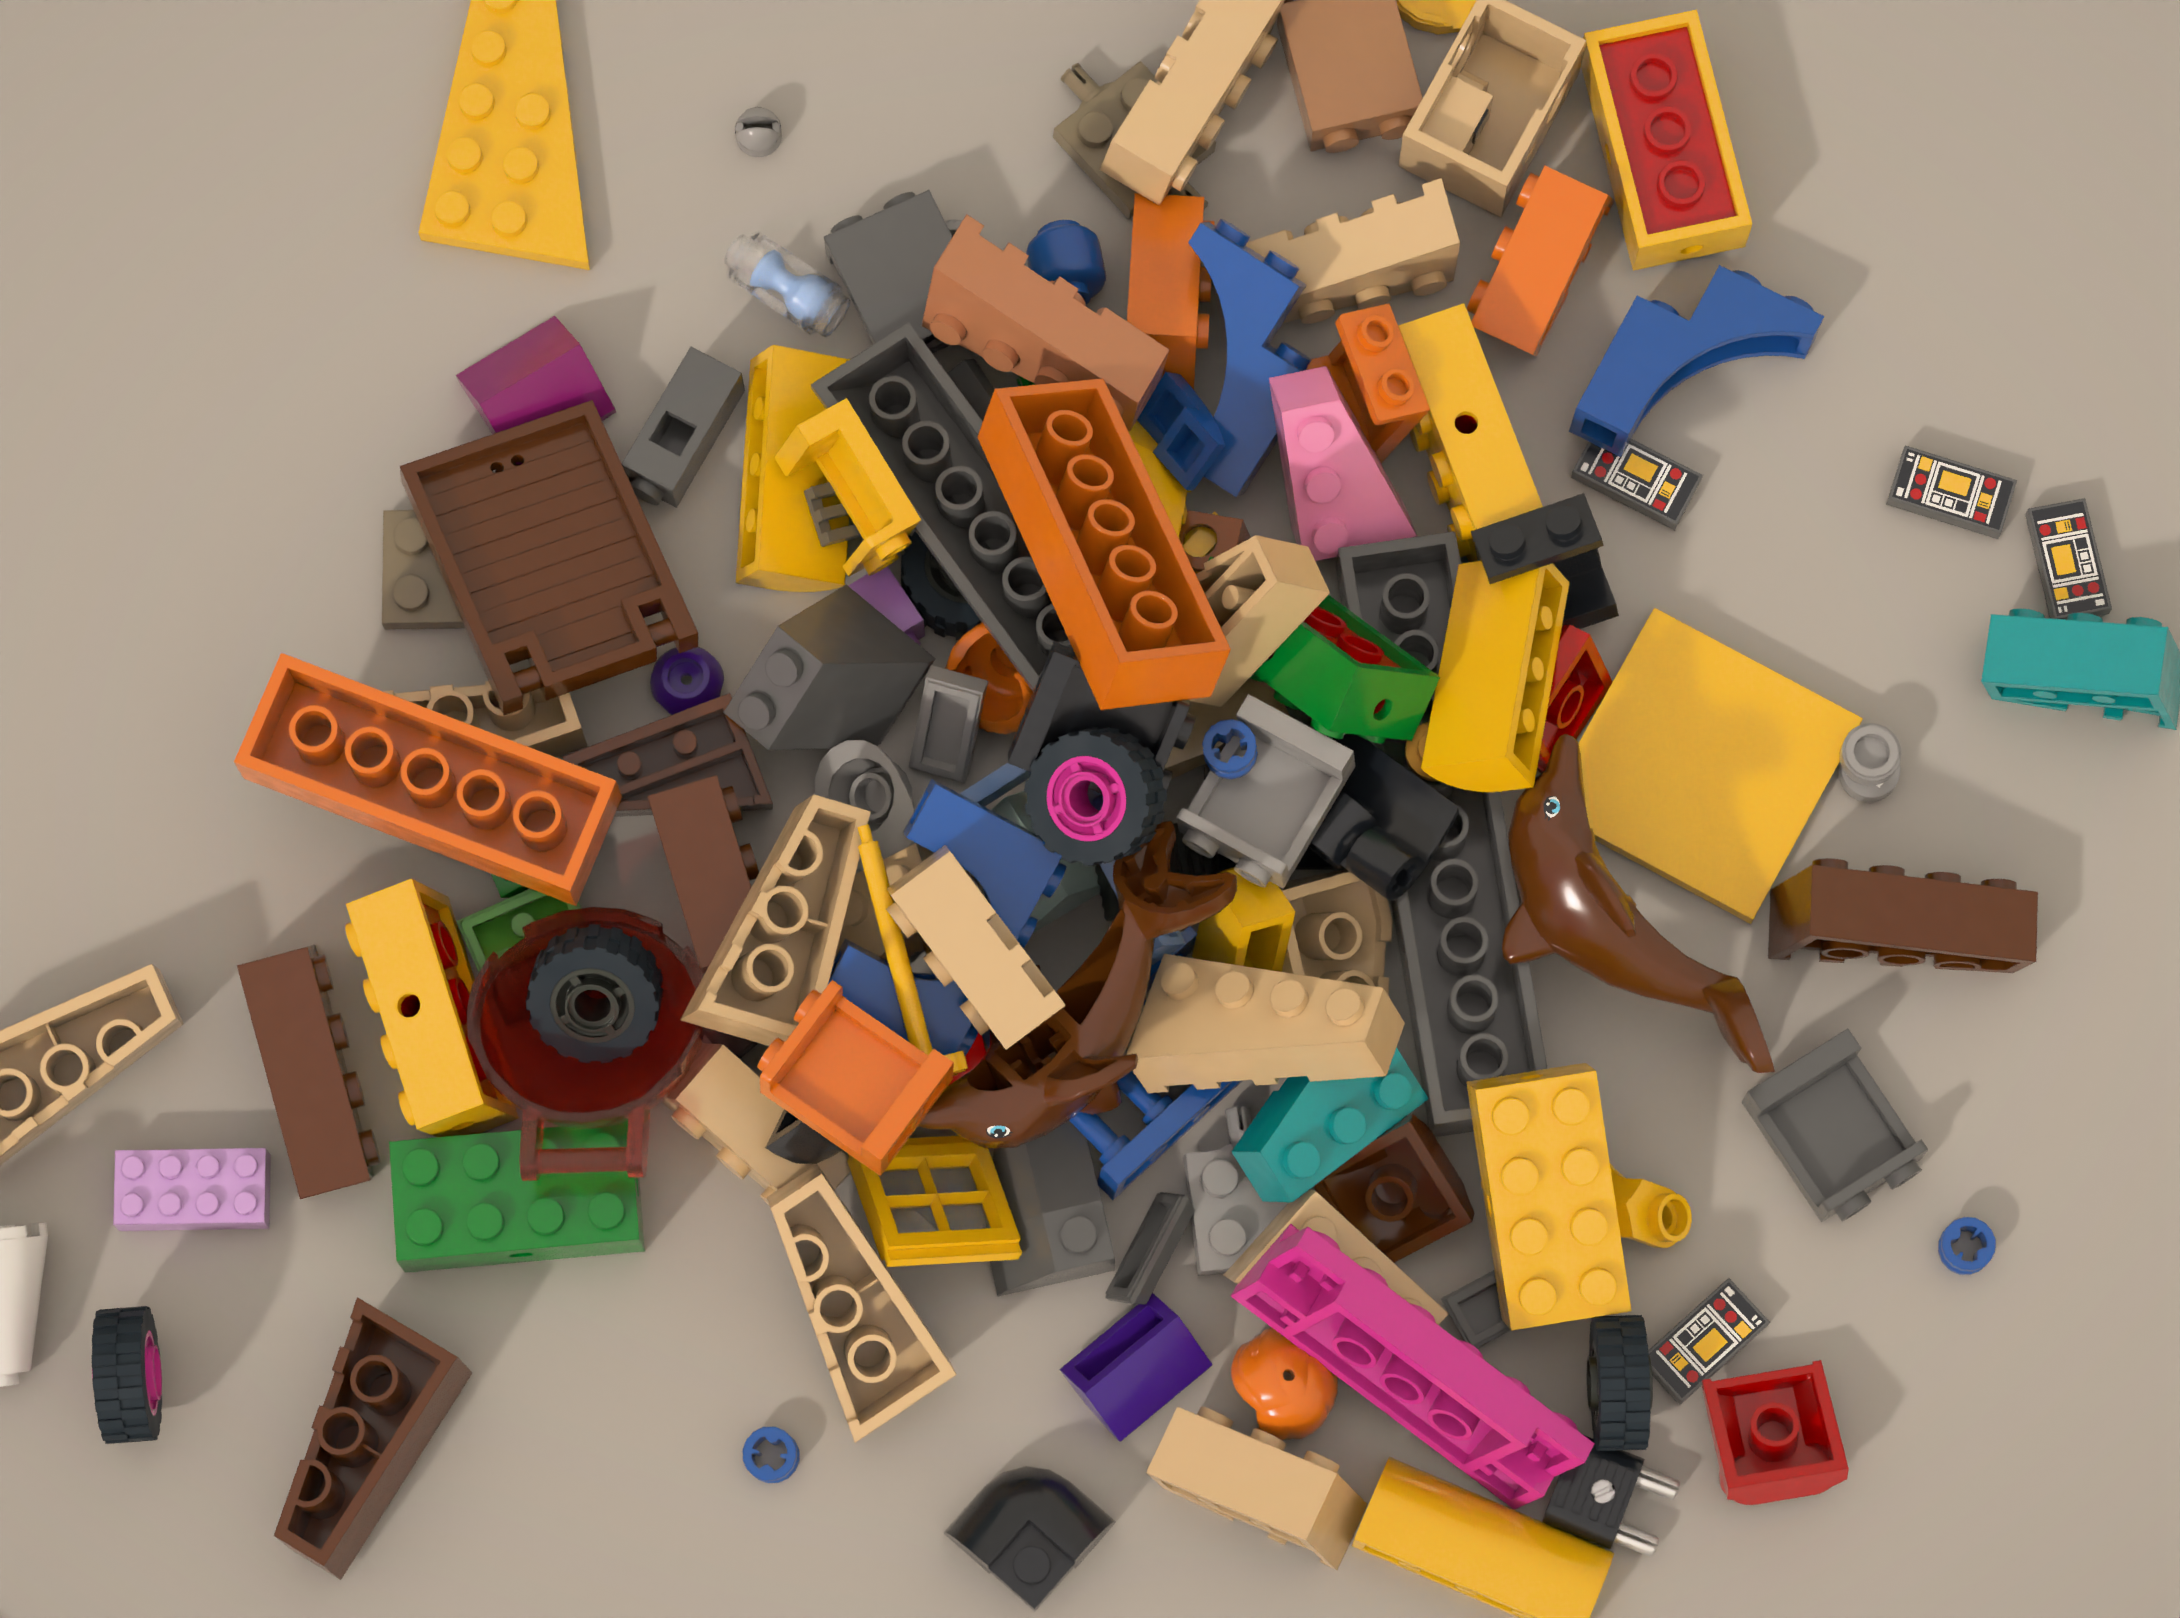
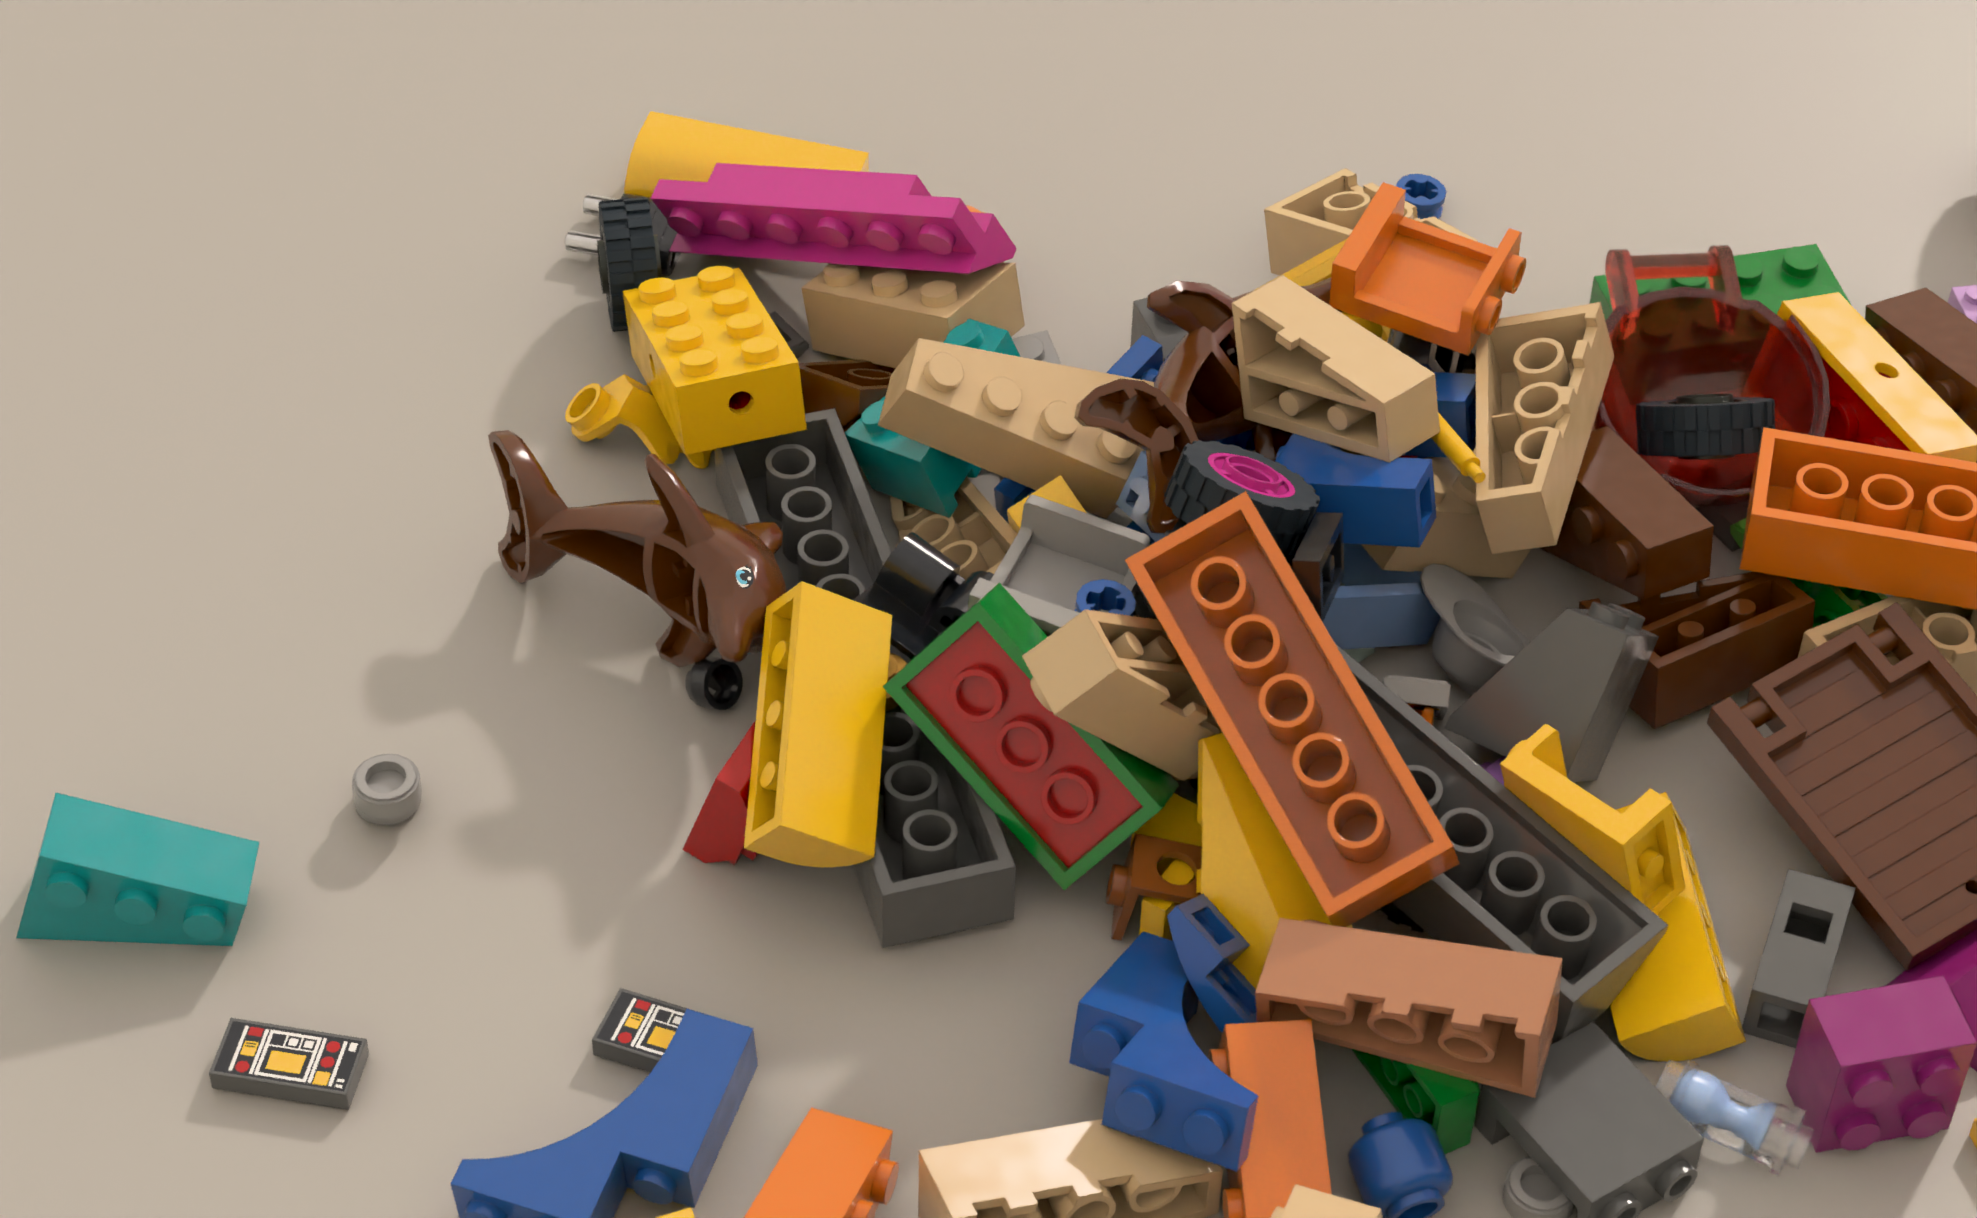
camera: 170 degrees right, 30 degrees down
reddish brown wedge [274,1297,472,1580] -> none
dark purple plate [650,647,724,715] -> none
black brick [944,1466,1116,1612] -> none
dark purple brick [1059,1293,1213,1442] -> none
dark grey tile [1105,1192,1195,1304] -> none
tan wedge [1146,1406,1368,1570] -> none
bright pink wedge [1269,366,1418,561] -> none
orange panel [1307,303,1430,463] -> none
yellow brick [1398,303,1543,562] -> none
black panel [1471,493,1619,629] -> none
yellow tile [1579,608,1863,924] -> none
tile [1648,1278,1770,1405] -> none
red slope [1702,1360,1849,1505] -> none
dark grey panel [1742,1028,1928,1222] -> none
reddish brown wedge [1768,858,2038,973] -> none
blue bush [1938,1217,1996,1275] -> none
tile [2025,498,2112,620] -> none
none -> magenta brick [1785,976,1977,1153]

